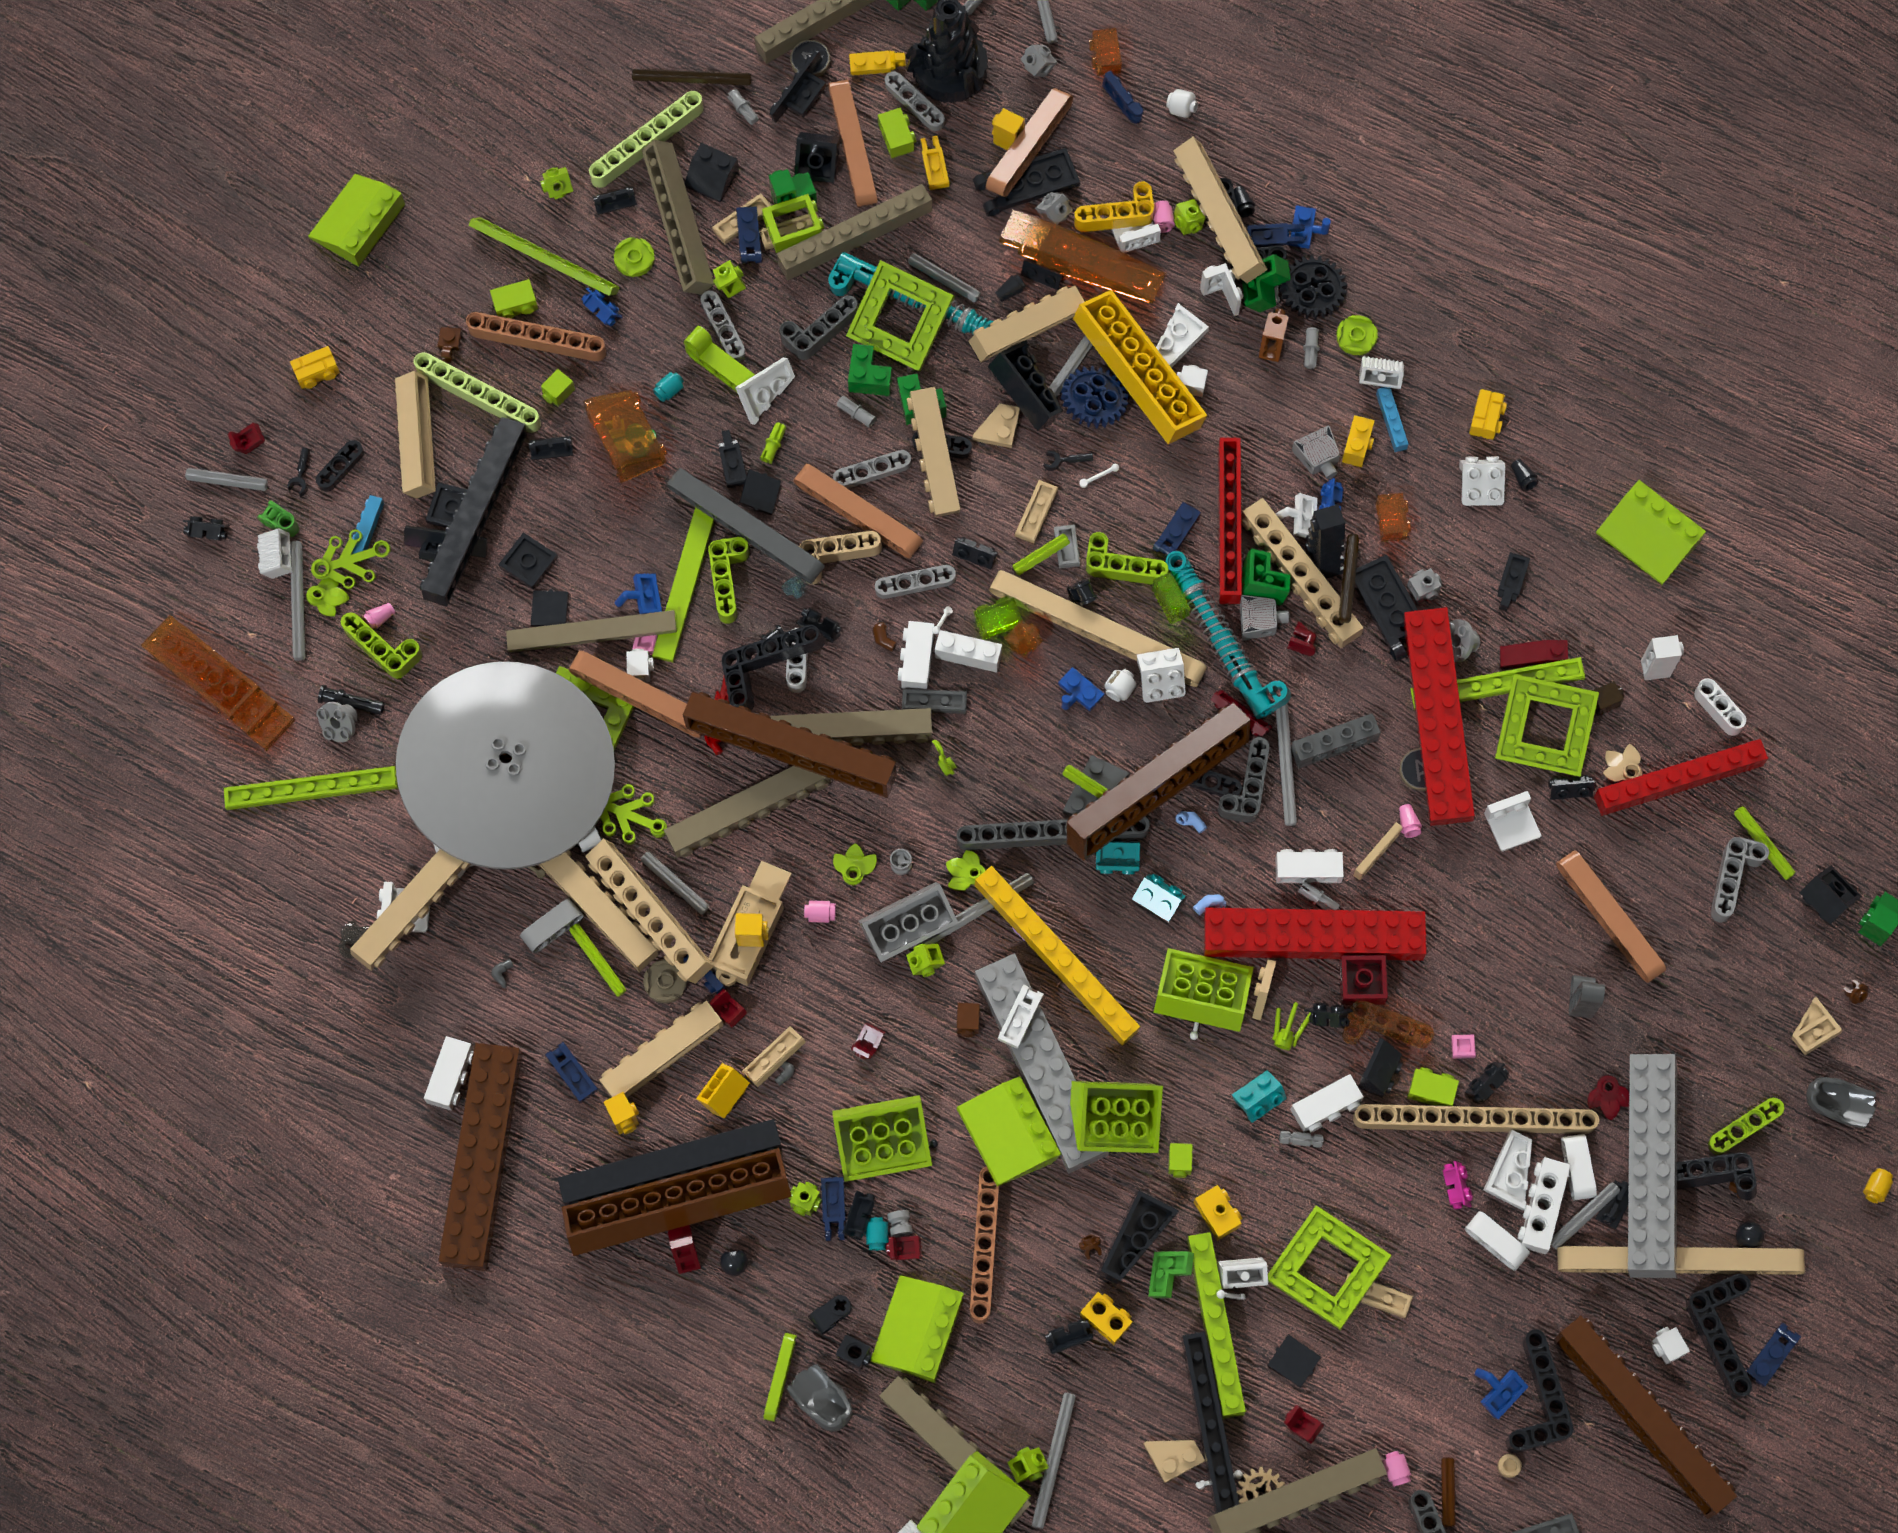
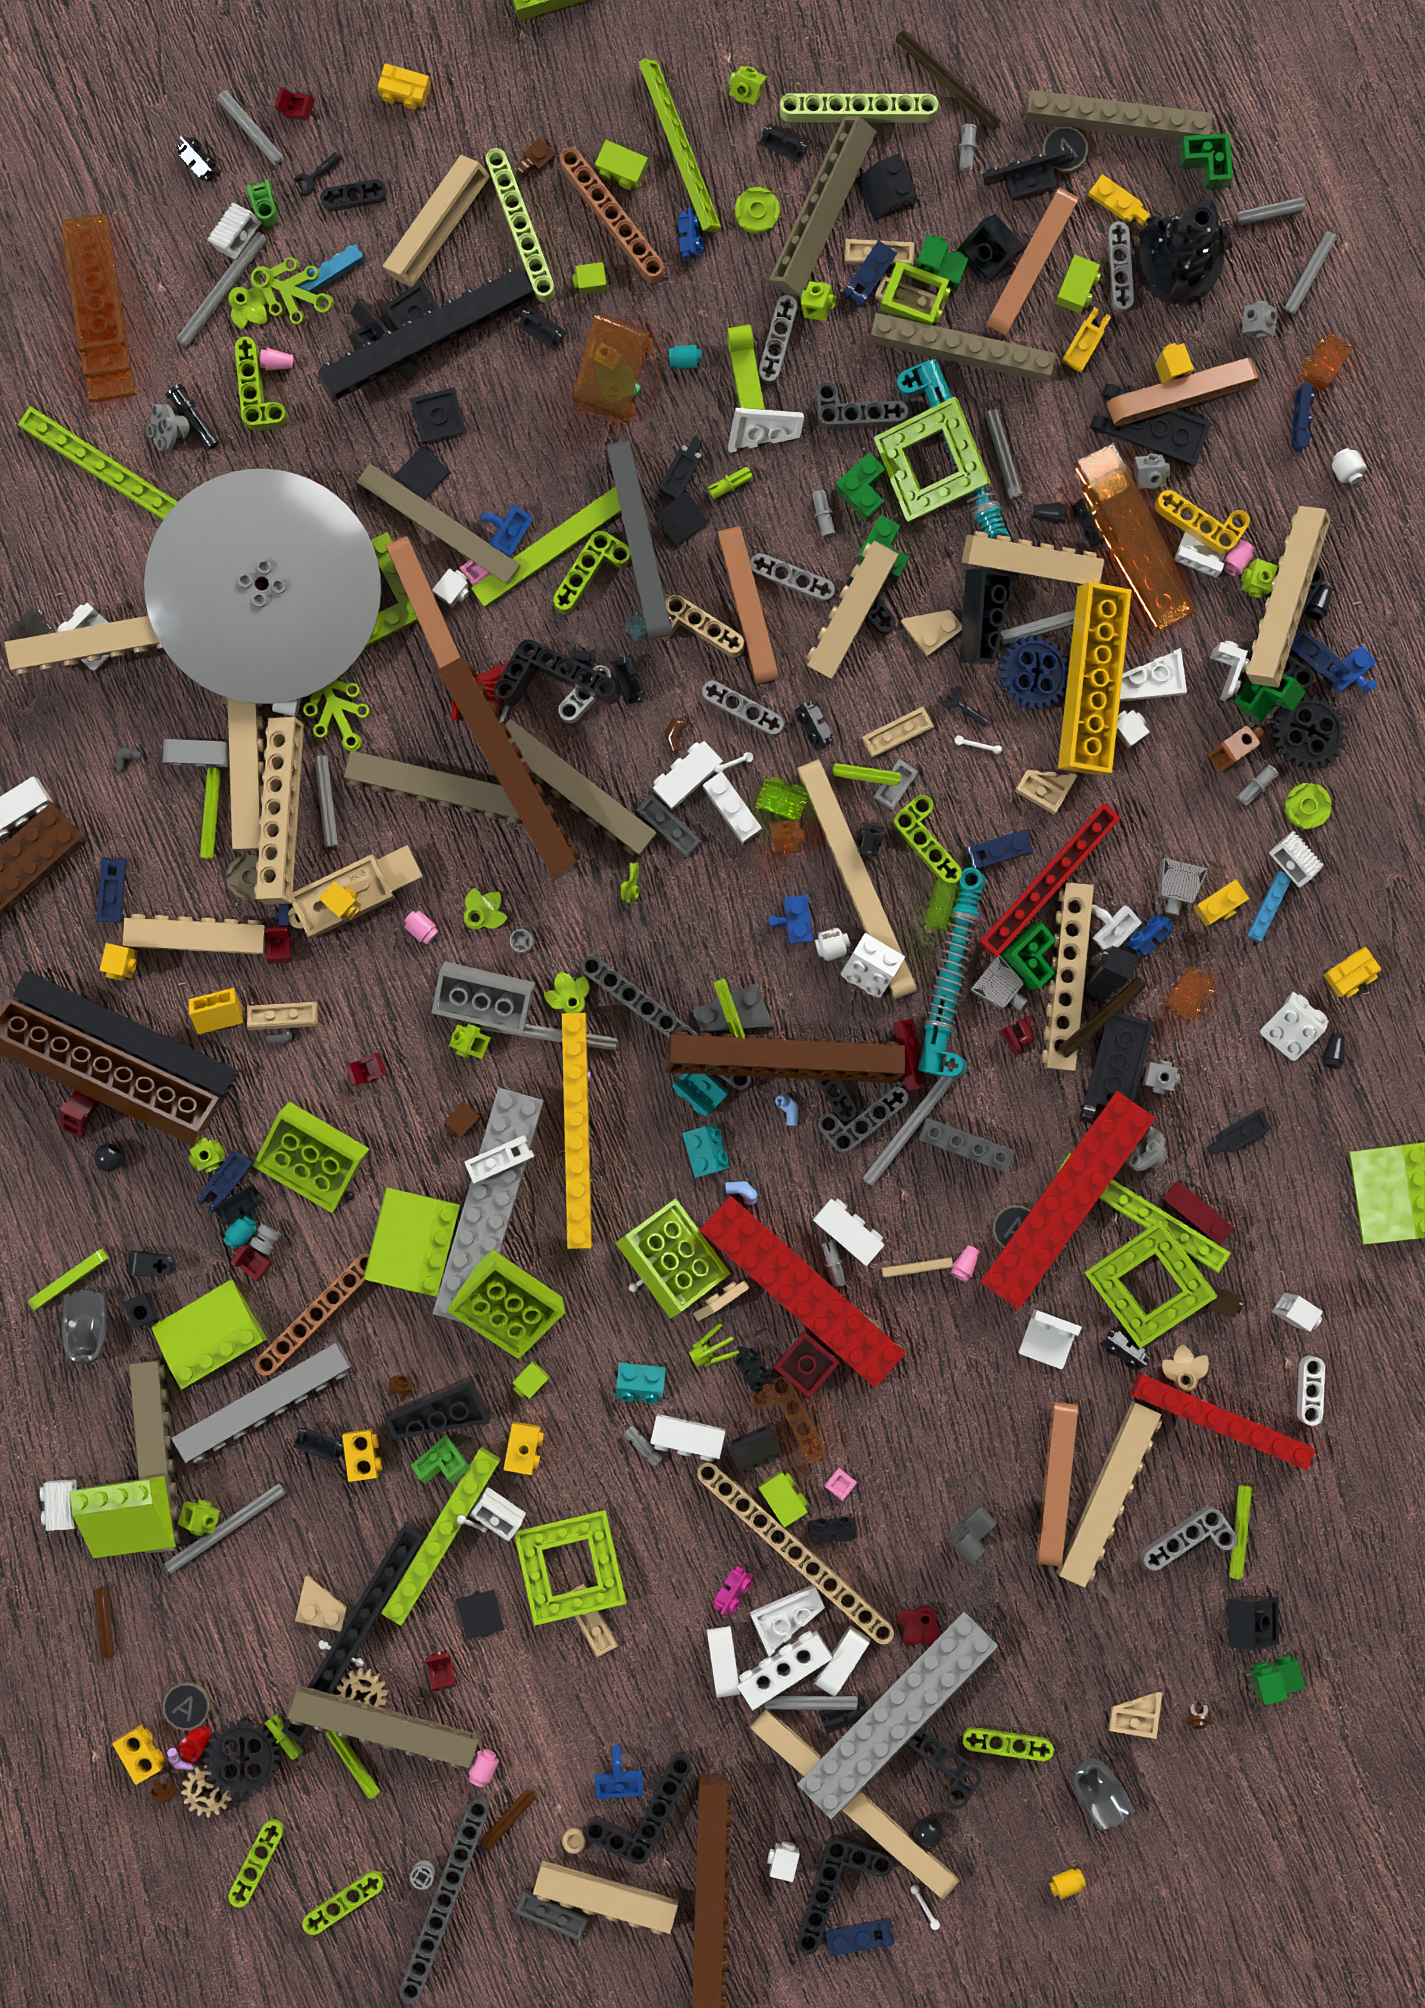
camera: 35 degrees right, 15 degrees up
none -> light grey brick [171,1342,352,1463]
none -> tan brick [533,1860,678,1935]
none -> white hinge [911,1885,940,1930]
none -> tan wing [1015,770,1077,815]
none -> tan brick [1056,1401,1162,1587]

